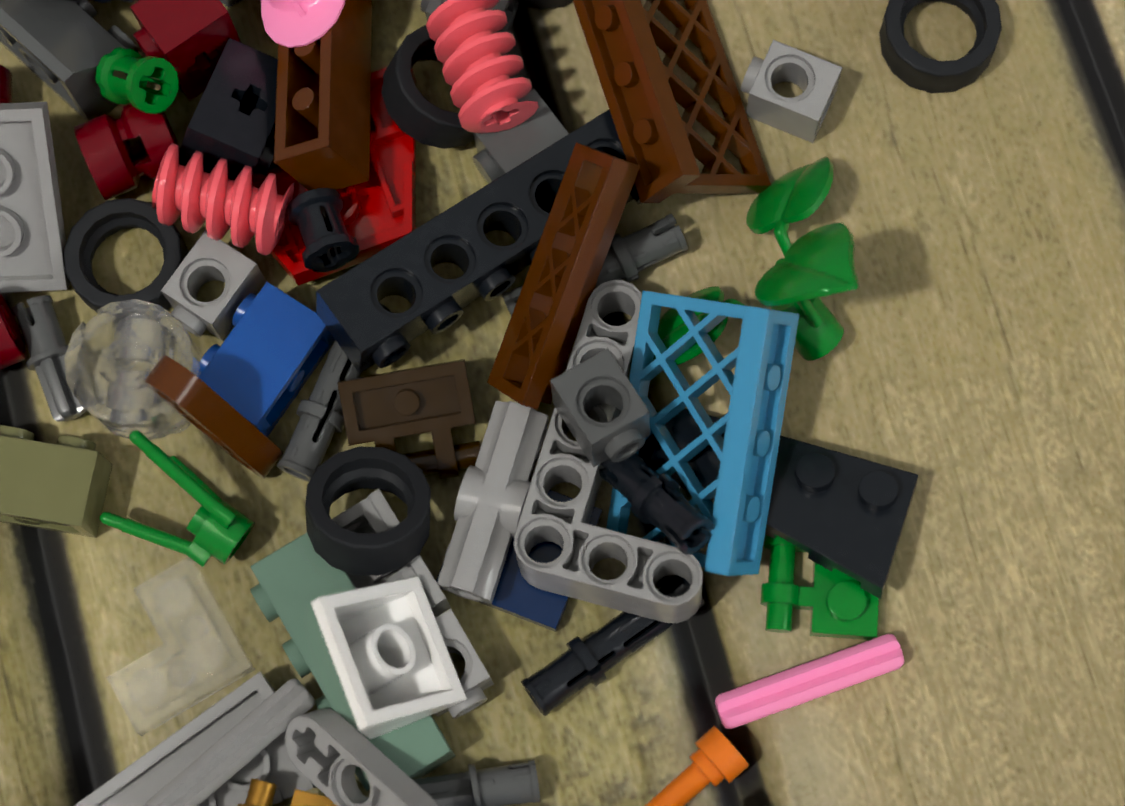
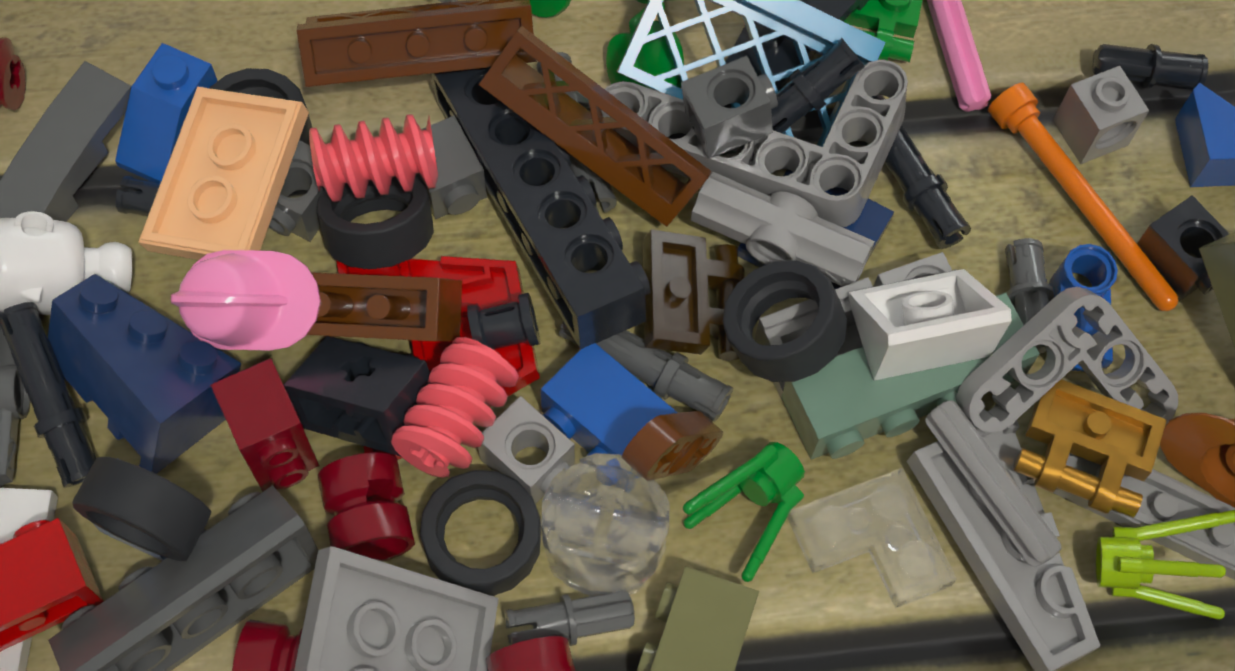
camera: 90 degrees left, 10 degrees down
green bush [95,47,179,114] -> none

